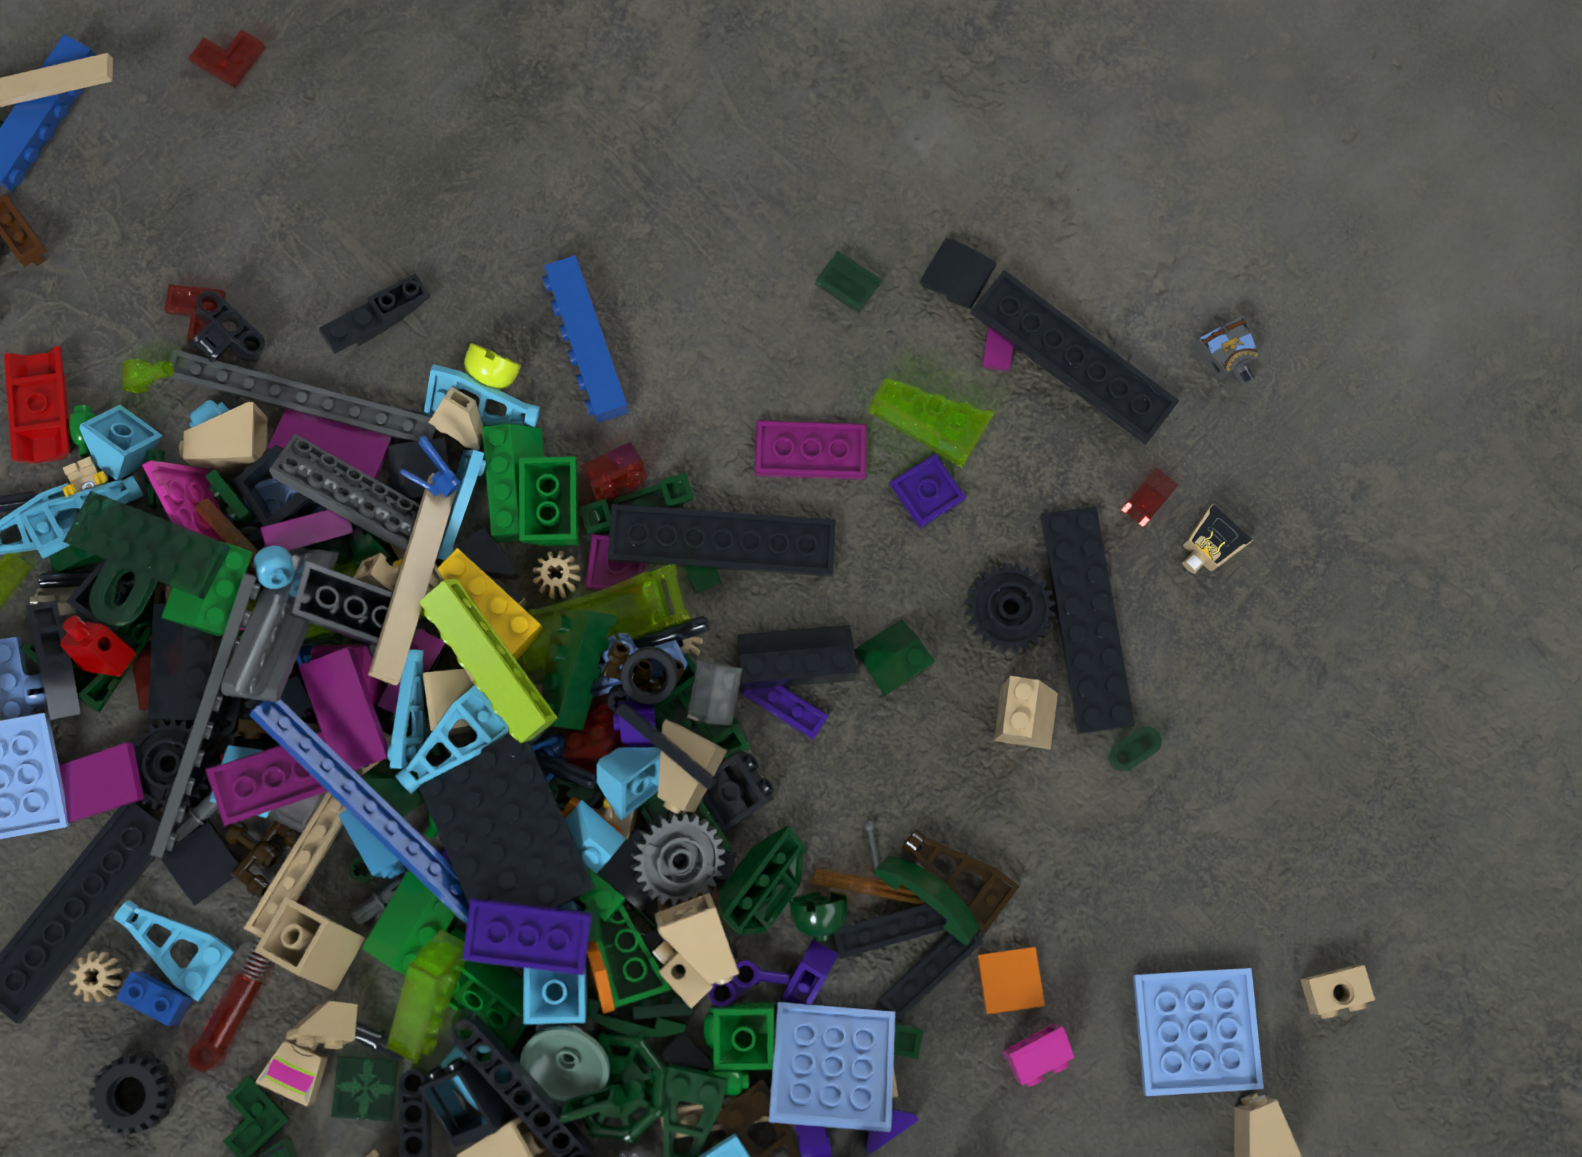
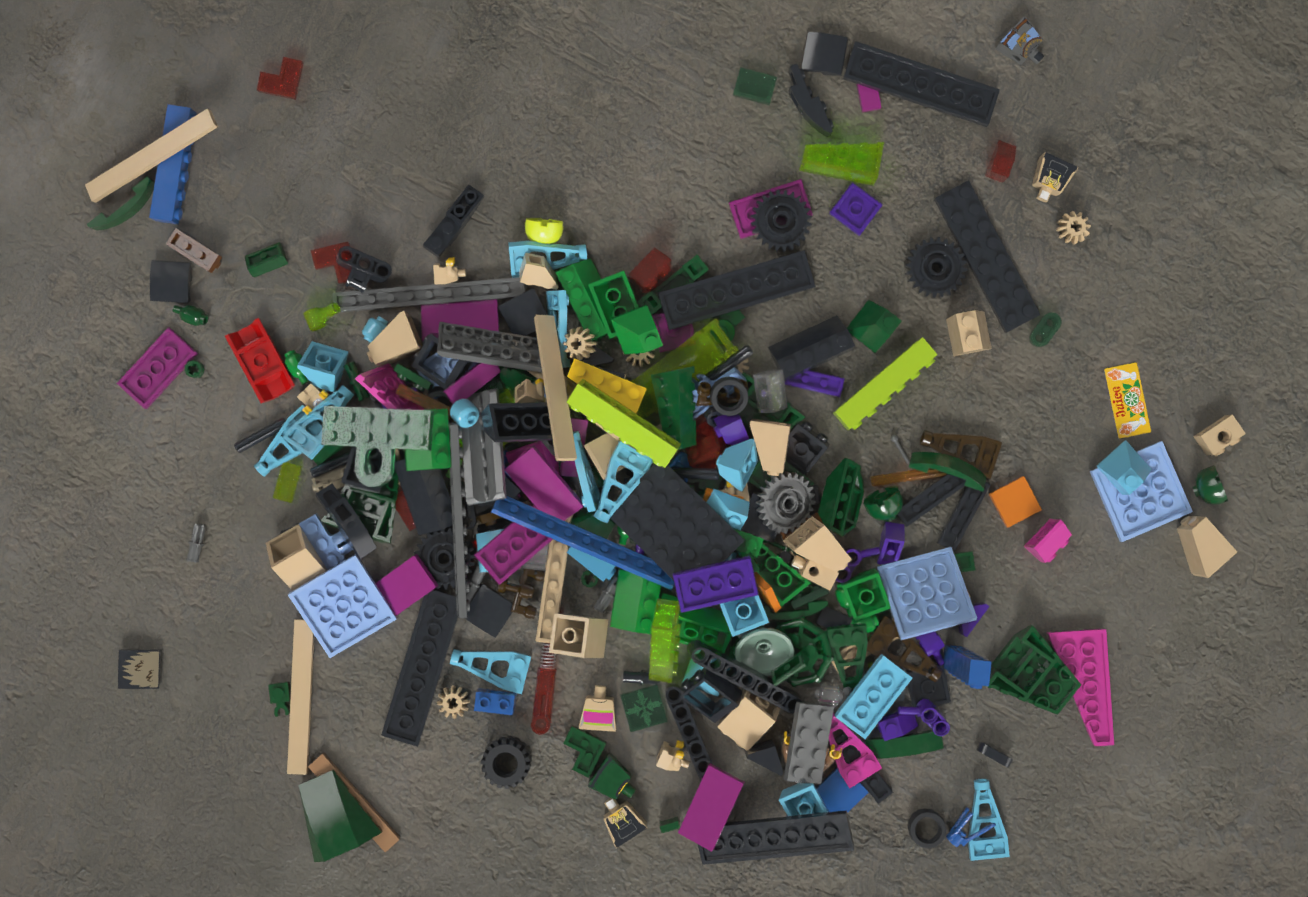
camera: 15 degrees left, 10 degrees up
red torso [61,616,136,677] -> none
tan slope [286,1001,358,1049] -> none
blue plant [400,436,462,498] -> none
blue brick [542,255,629,423] -> none
black tile [615,704,717,789] -> none
none -> dark green slope [244,242,288,277]
none -> tan piece [433,257,466,284]
none -> tan gear [563,327,597,360]
none -> green slope [611,305,663,354]
none -> dark green piece [710,319,735,345]
none -> black gear [750,189,812,252]
none -> black slope [788,64,834,137]
none -> lime brick [833,337,938,430]
none -> tan gear [1056,211,1091,244]
none -> medium azure slope [1097,440,1151,495]
none -> sticker [1104,363,1151,439]
none -> dark green cylinder [1192,465,1228,505]

